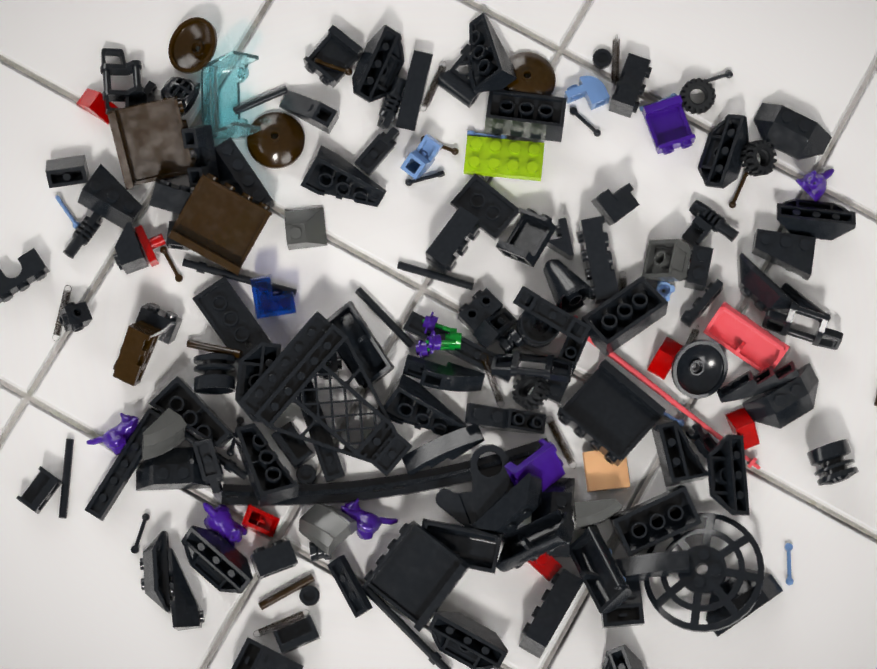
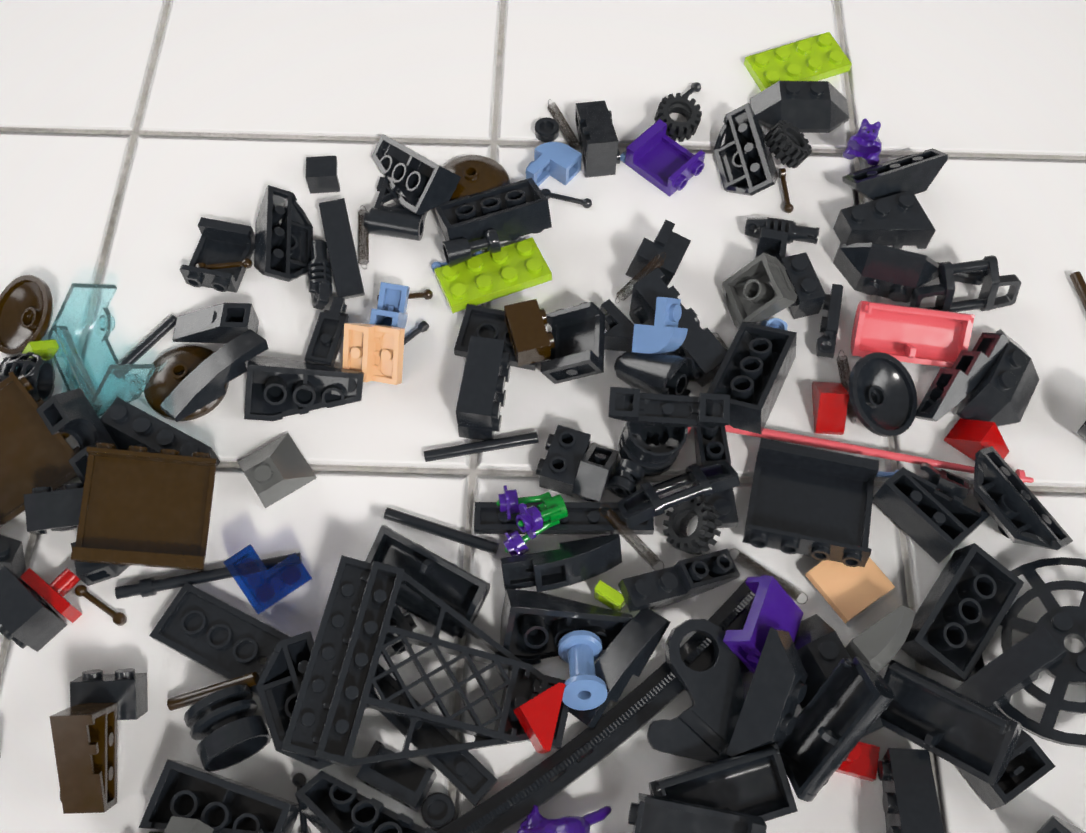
camera: 30 degrees left, 15 degrees down
none -> lime tile [22,339,60,359]
none -> black slope [160,329,269,422]
none -> black panel [306,156,340,194]
none -> light nougat slope [342,323,405,385]
none -> black piece [442,229,501,267]
none -> dark brown brick [504,299,555,367]
none -> red slope [513,682,565,754]
none -> medium blue piece [558,630,608,710]
none -> lime tile [594,580,626,612]
none -> dark brown piece [615,252,666,304]
none -> medium blue brick [632,297,688,354]
none -> lime plate [744,32,852,92]

